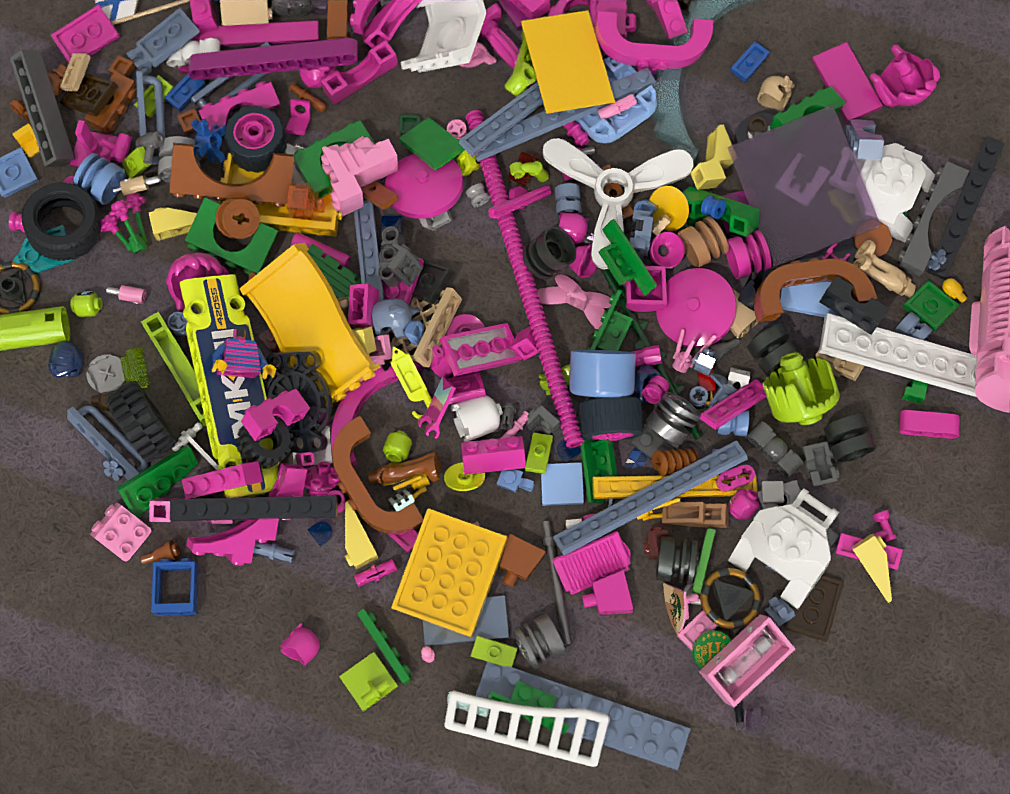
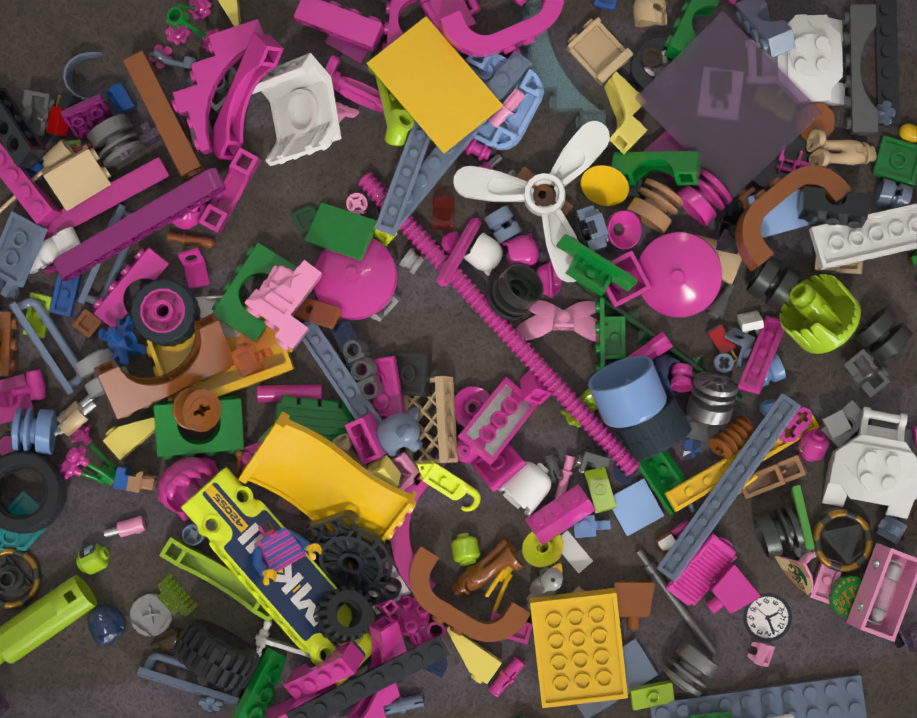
camera: 30 degrees left, 15 degrees up
lime plate [122,146,151,179] -> none
flat silver piece [136,131,164,164] -> none
dark pink arch [241,389,310,441] -> none
dark grey bracket [388,243,423,287] -> none
light aqua tile [388,489,415,511] -> none
medium blue tile [404,320,424,345] -> none
dark pink flag [417,376,456,439] -> none
lime piece [509,161,549,182] -> none
medium blue tile [634,200,658,217] -> none
clear red bracket [643,527,668,560] -> none
tan tile [652,213,671,236] -> none
bright pink plant [672,329,716,373] -> none
sand blue plate [692,347,718,376] -> none
blue wheel [701,195,726,219] -> none
dark grey piece [746,421,803,478] -> none
none -> medium nougat hips [113,465,159,493]
none -> white helmet [463,233,503,276]
none -> light grey animal [526,563,563,609]
none -> white sticker [561,530,593,573]
none -> tan panel [566,17,633,86]
none -> sticker [743,593,792,642]
none -> bright pink tile [748,642,775,667]

